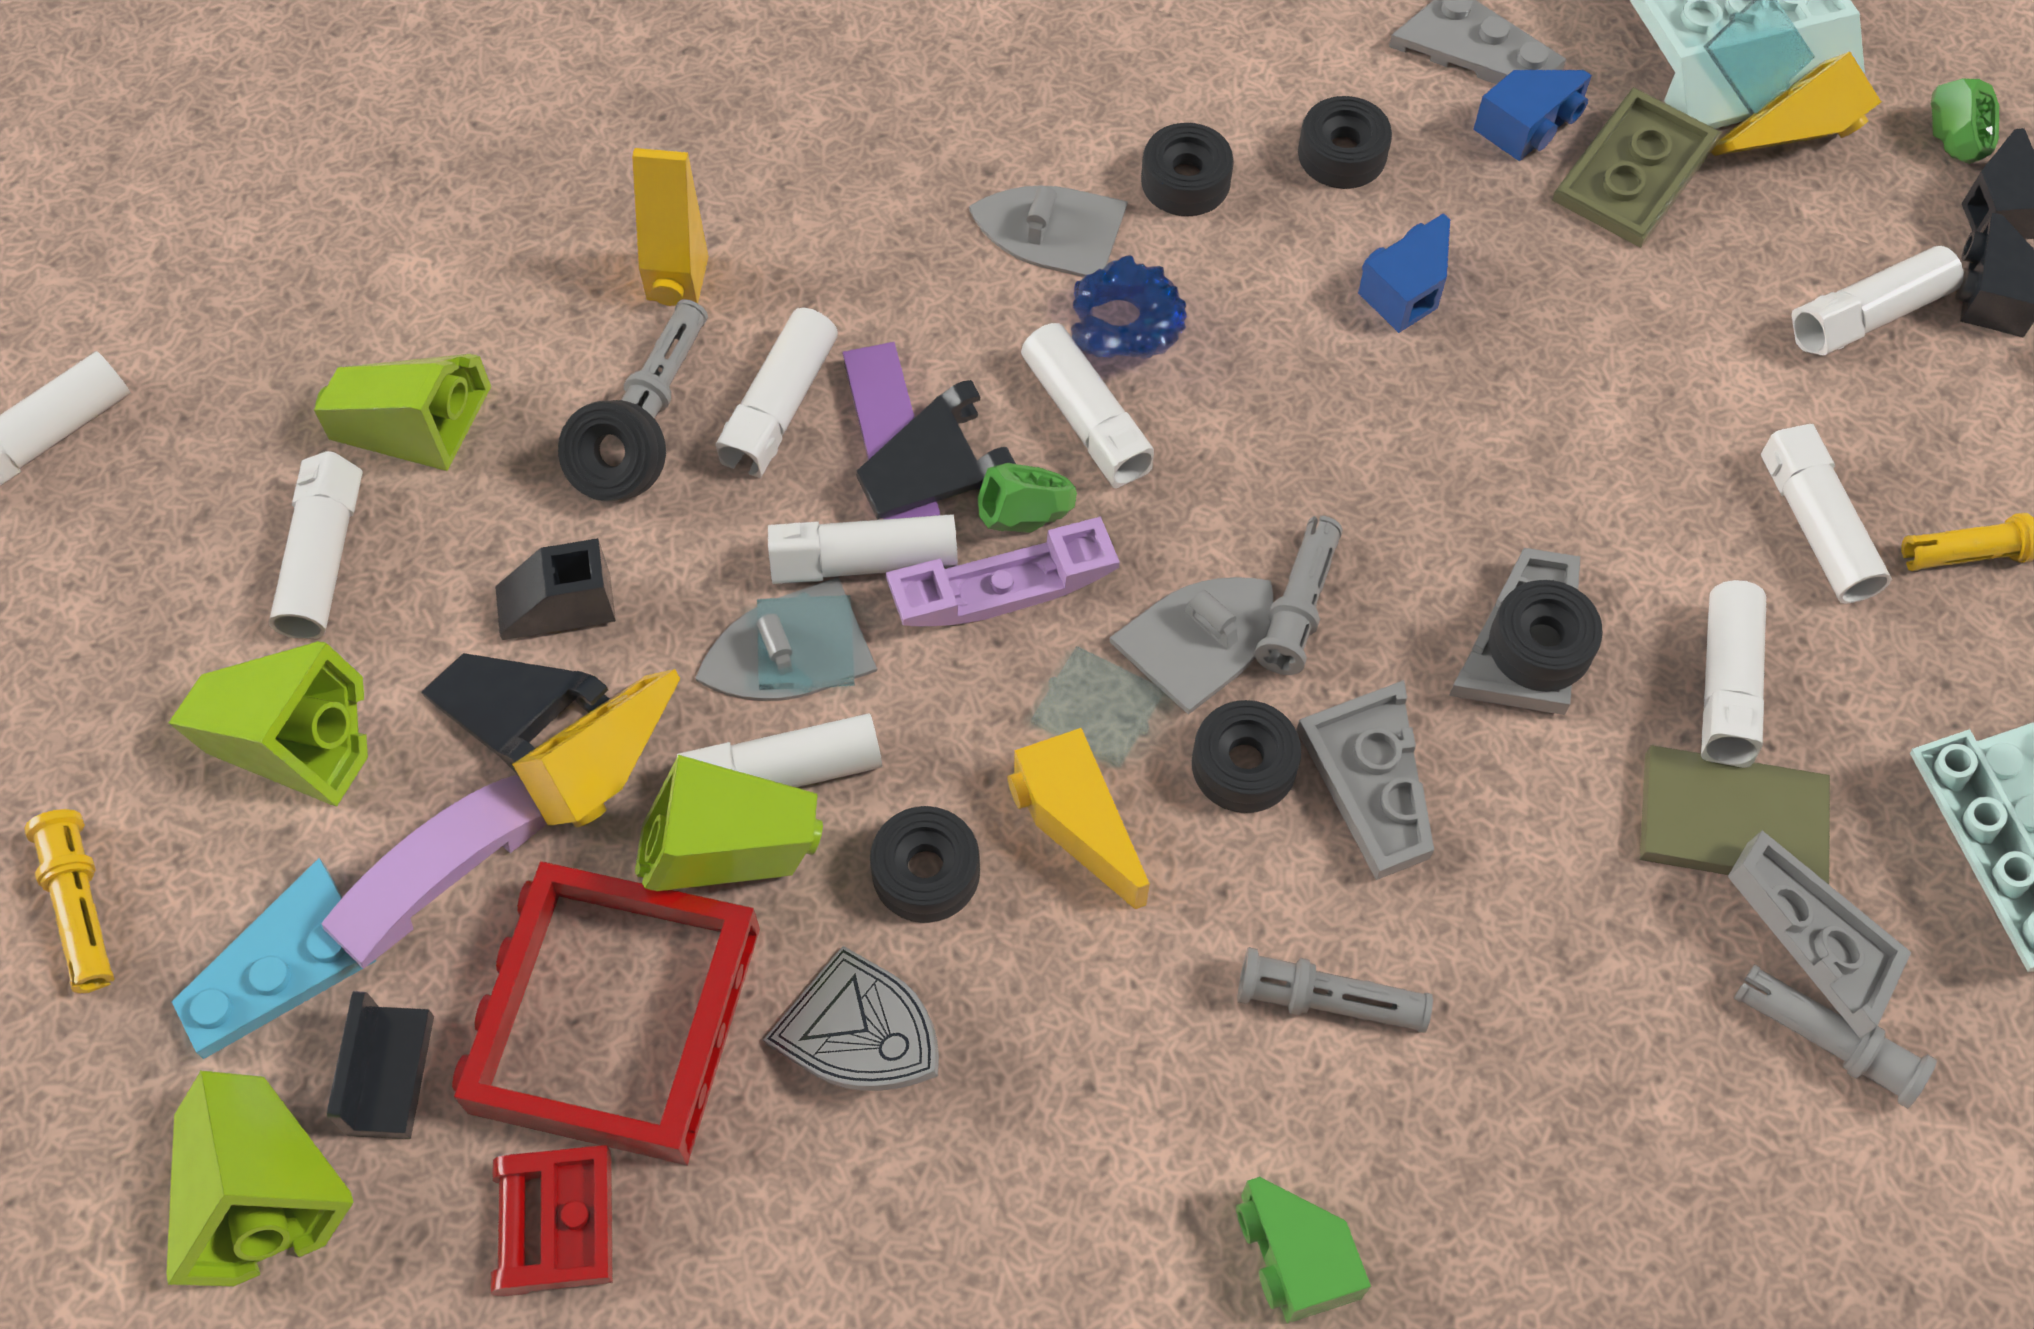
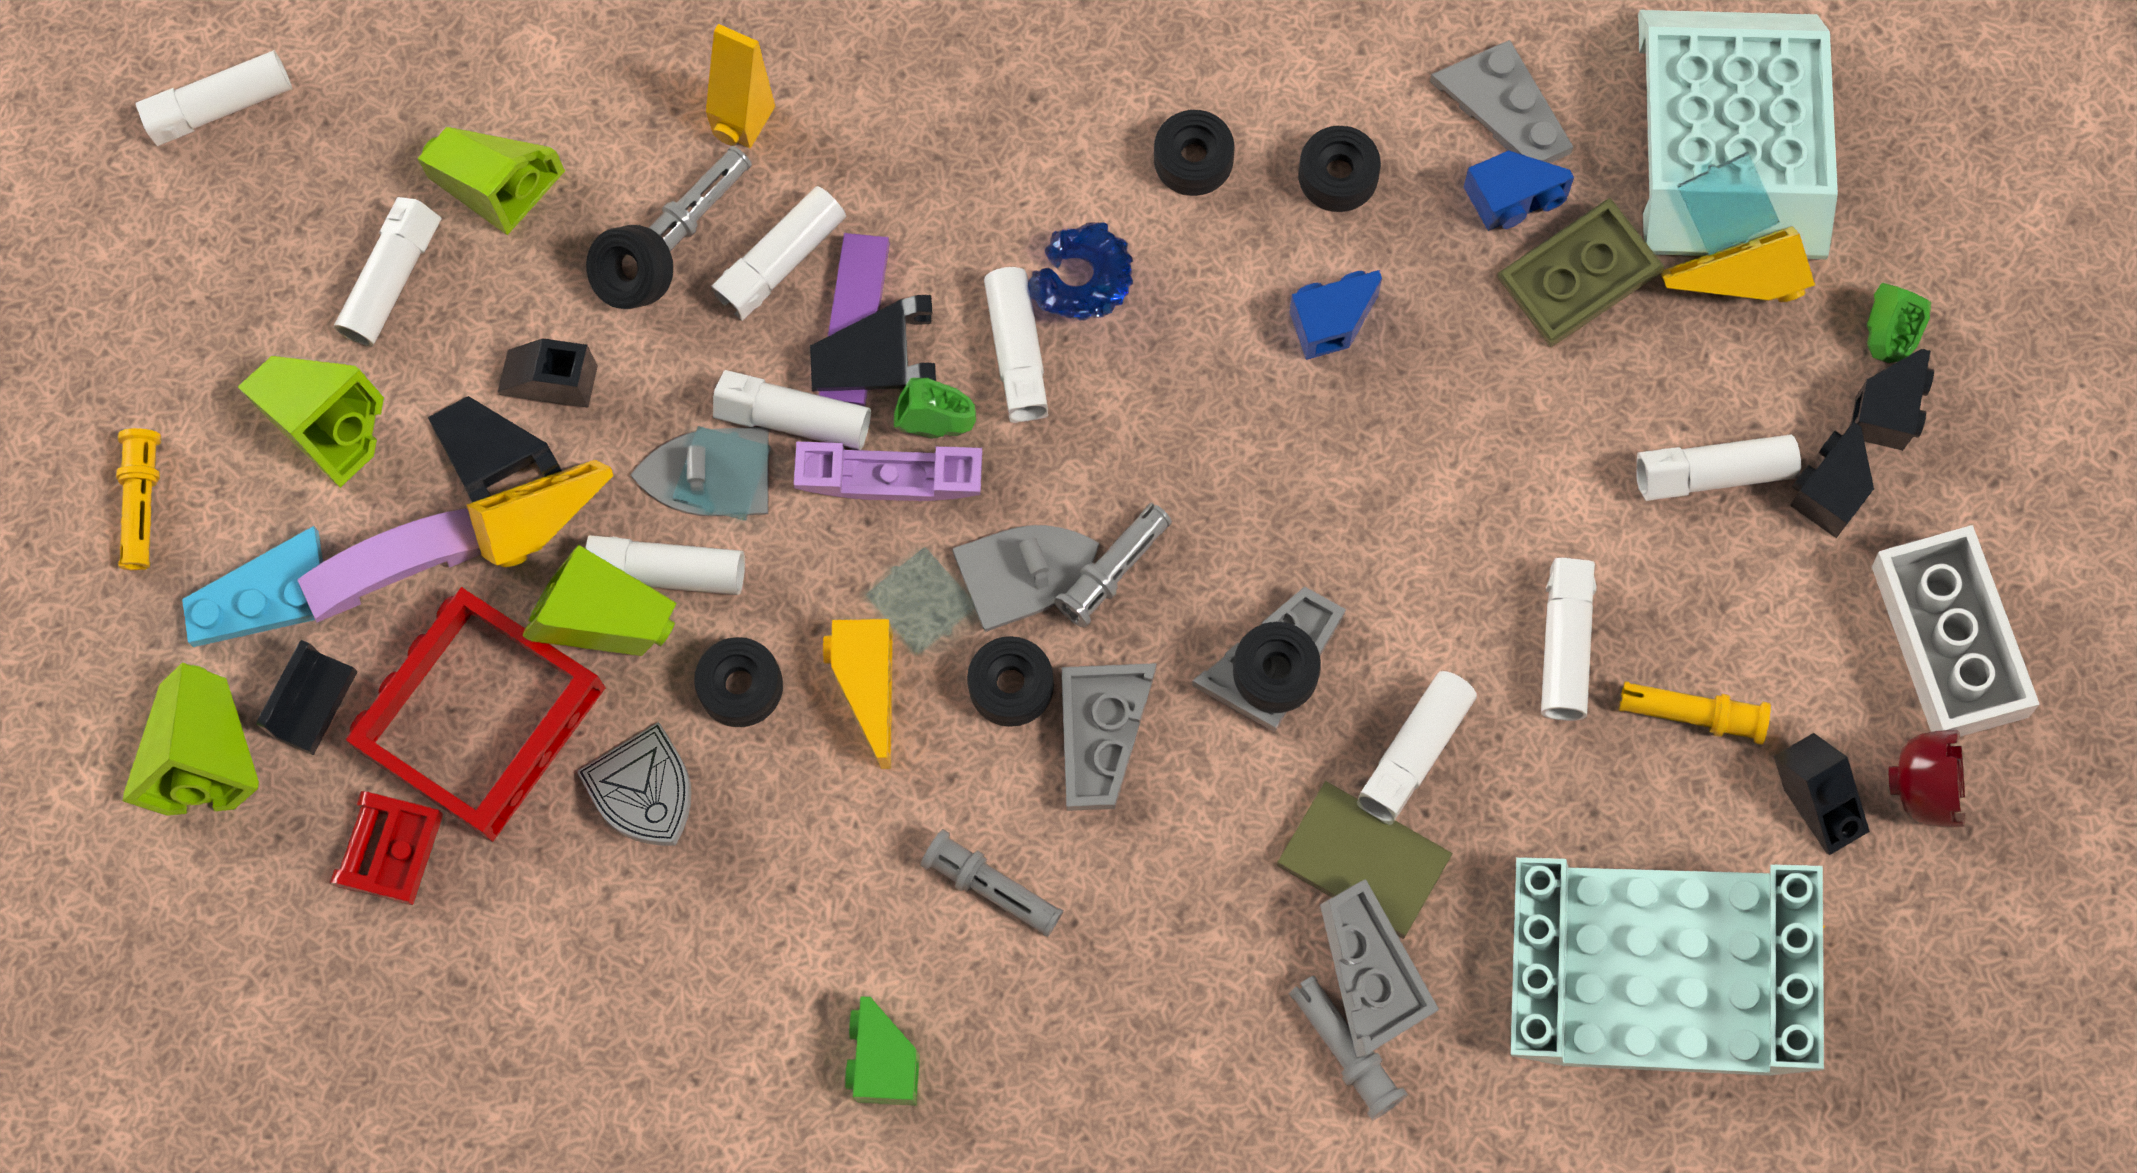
camera: 25 degrees right, 10 degrees up
light grey shield [969,185,1128,281] -> none

